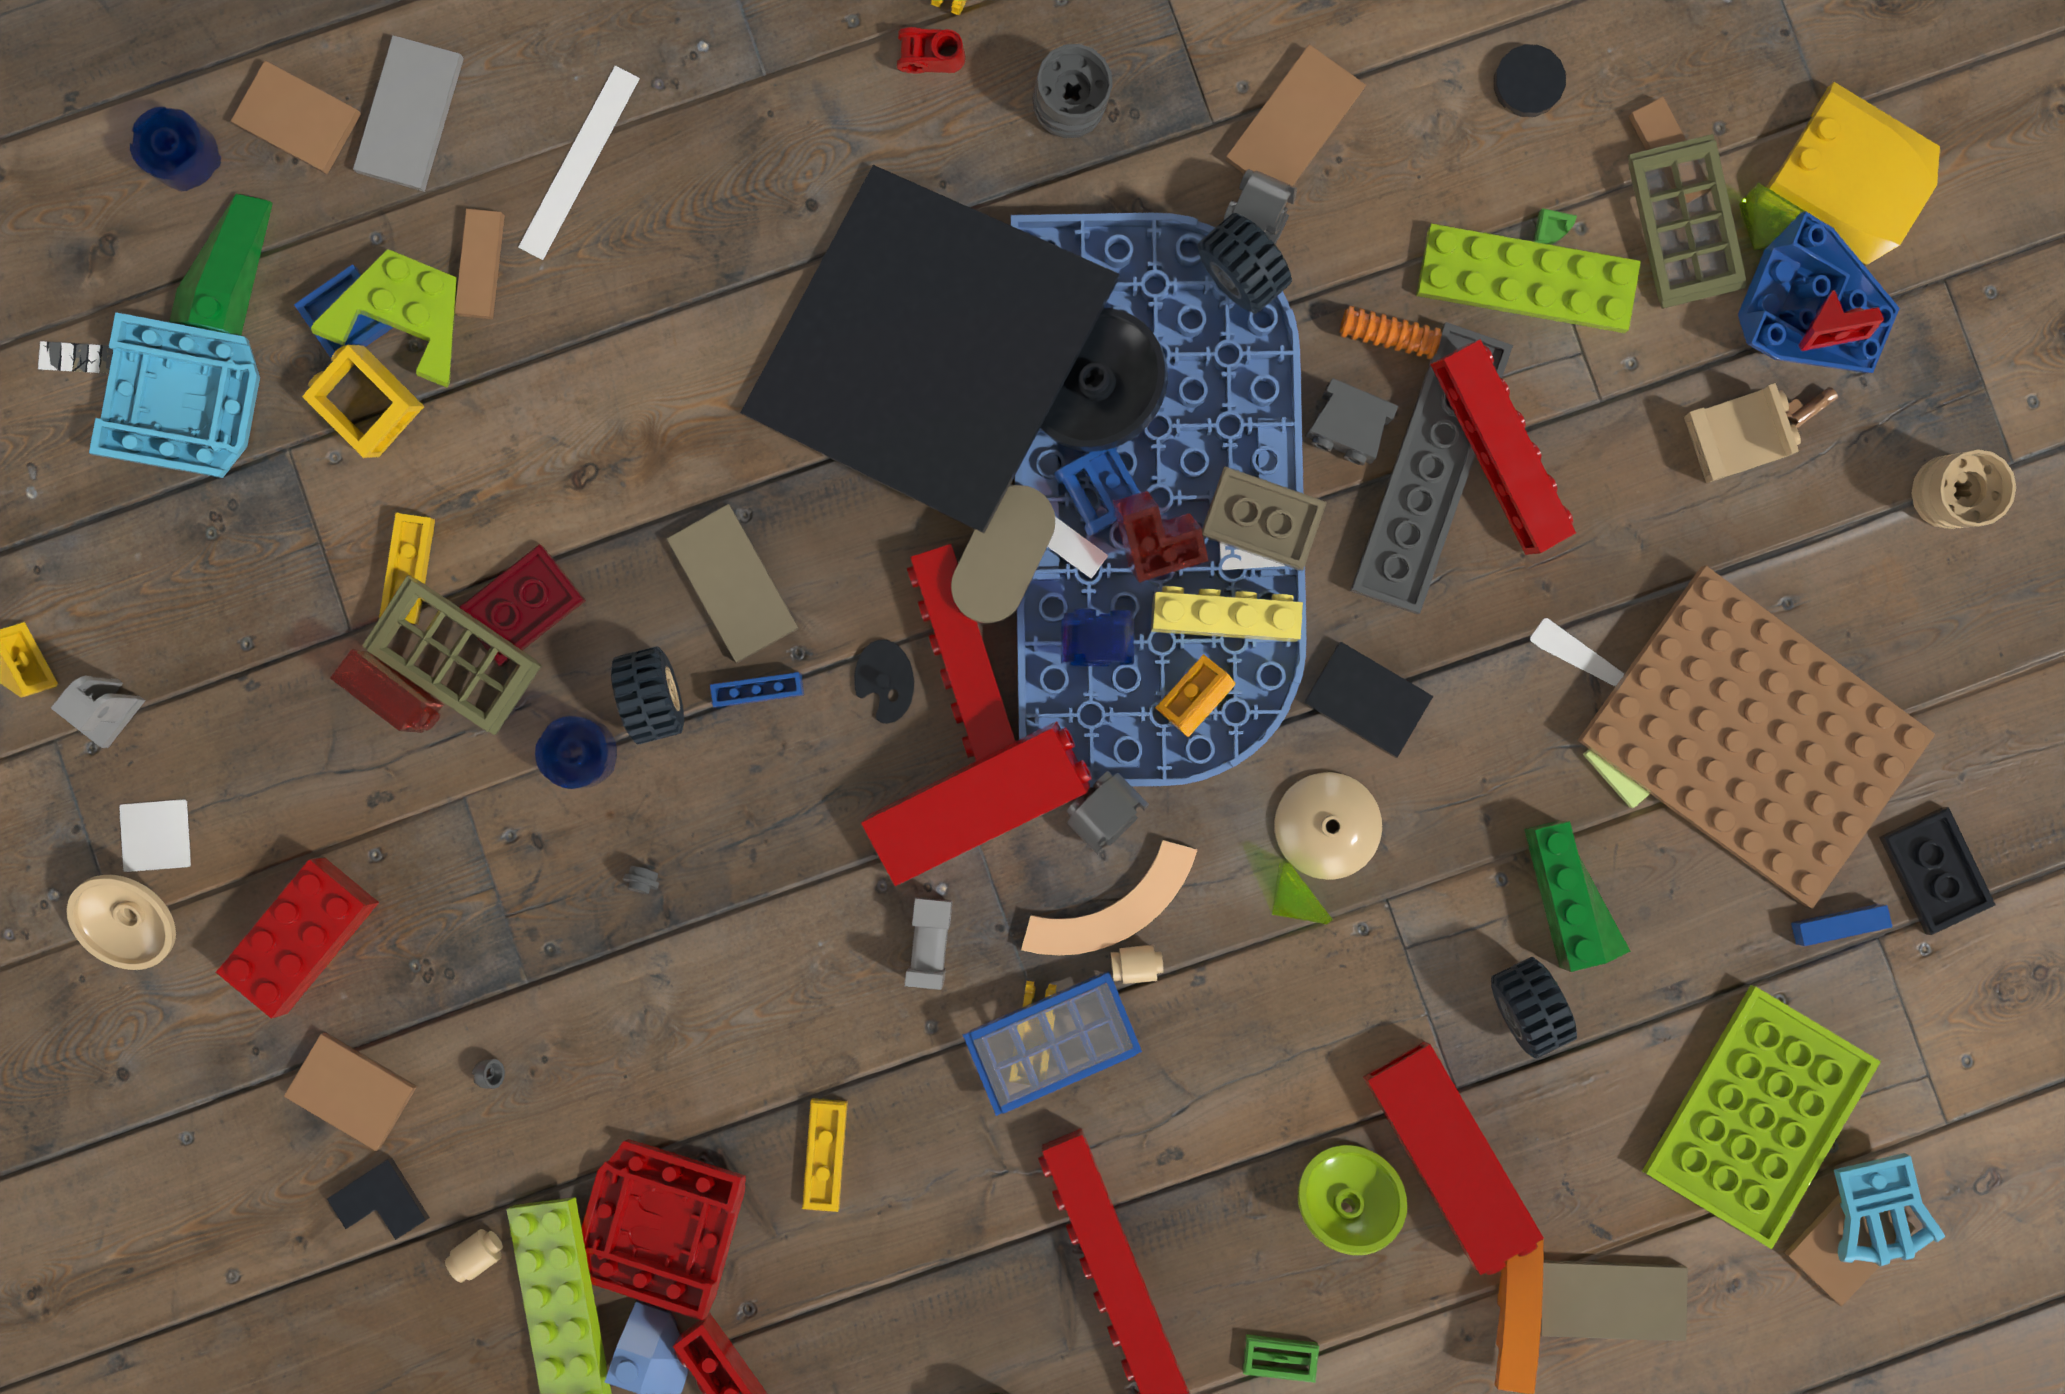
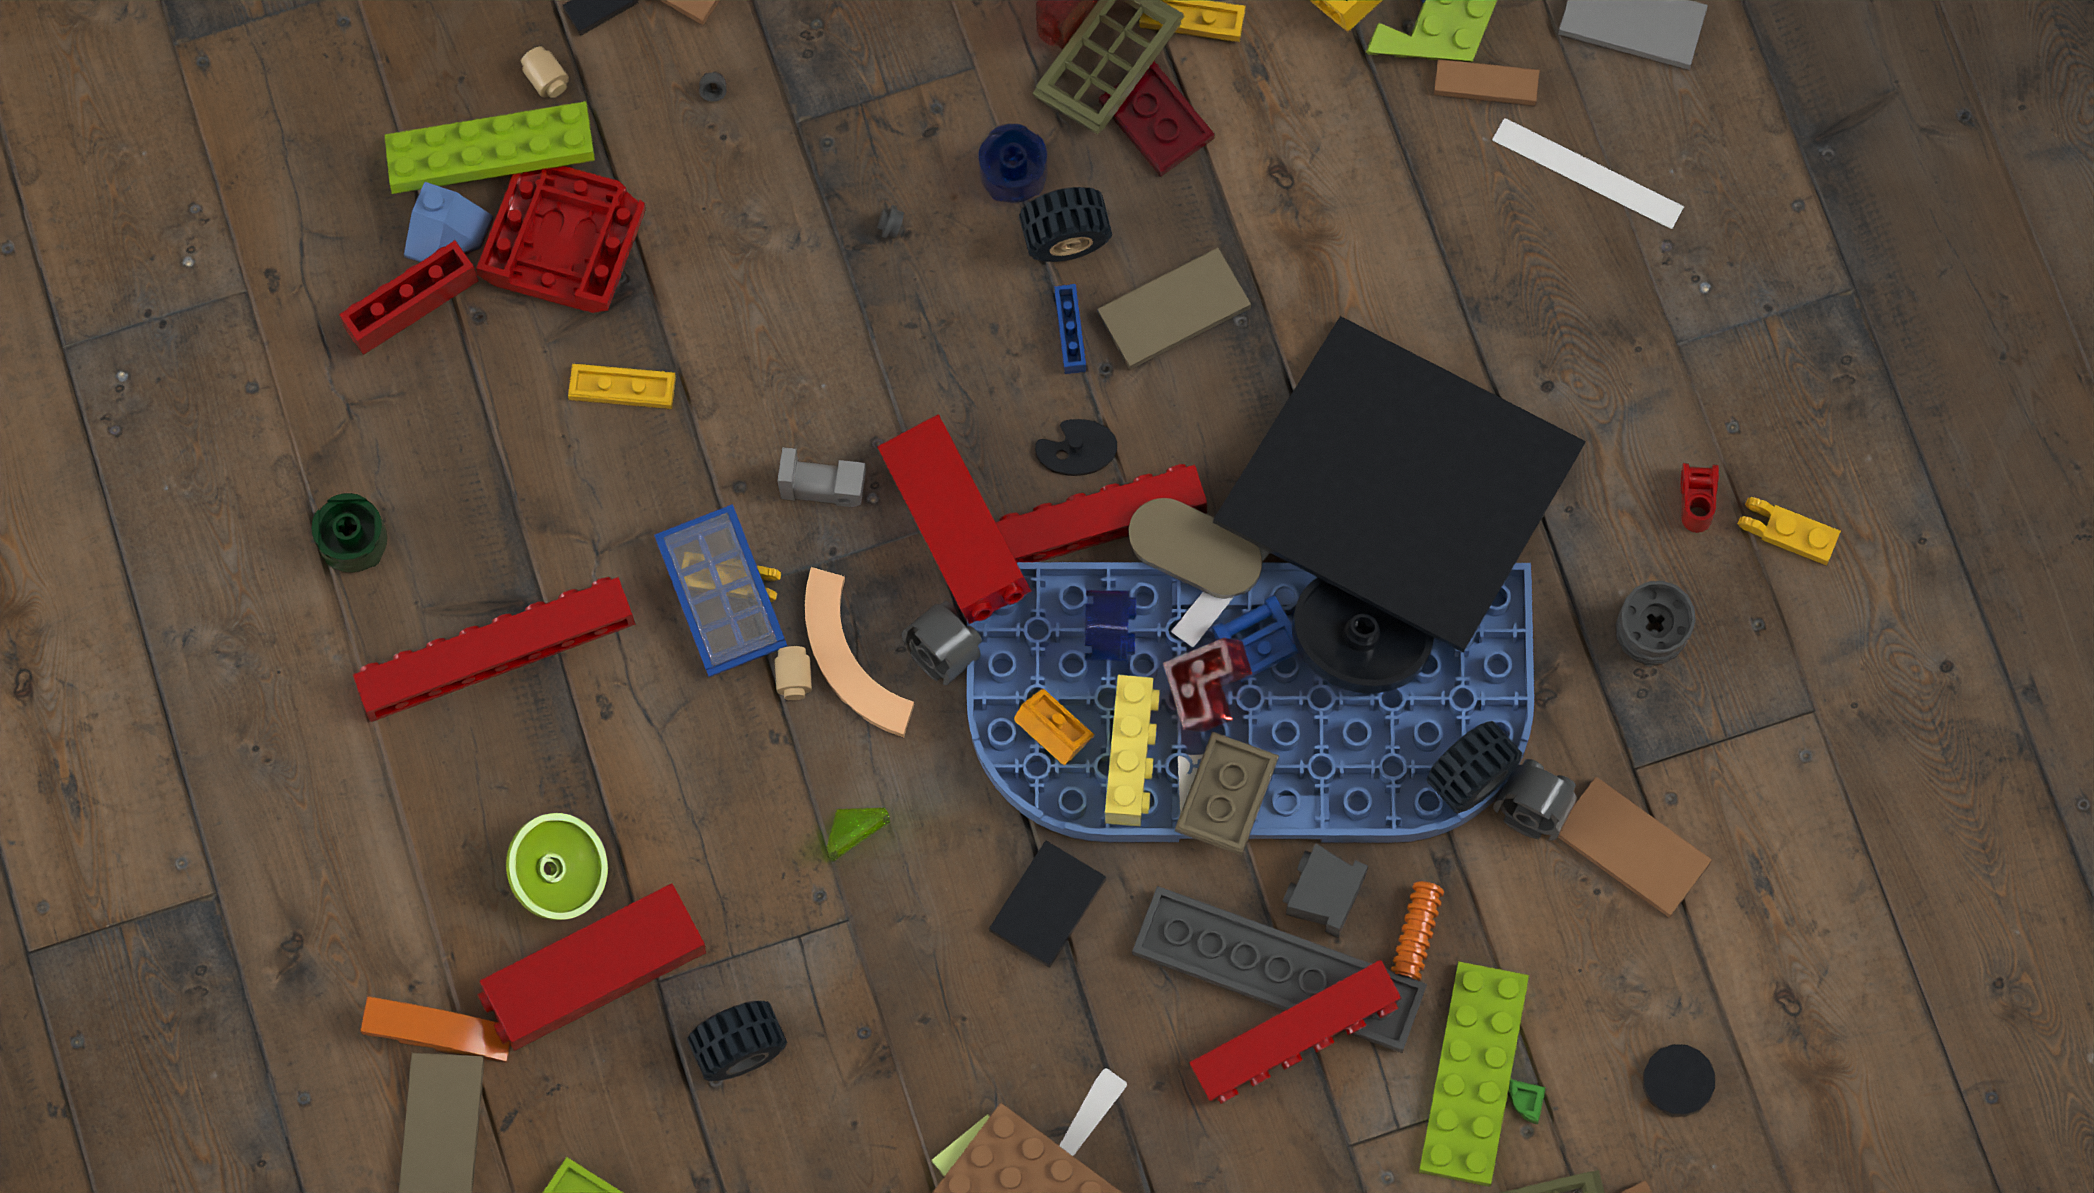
camera: 90 degrees right, 15 degrees down
bright green tile [1242,1334,1319,1383] -> none
tan dish [1274,772,1382,880] -> none
green wedge [1524,820,1631,972] -> none

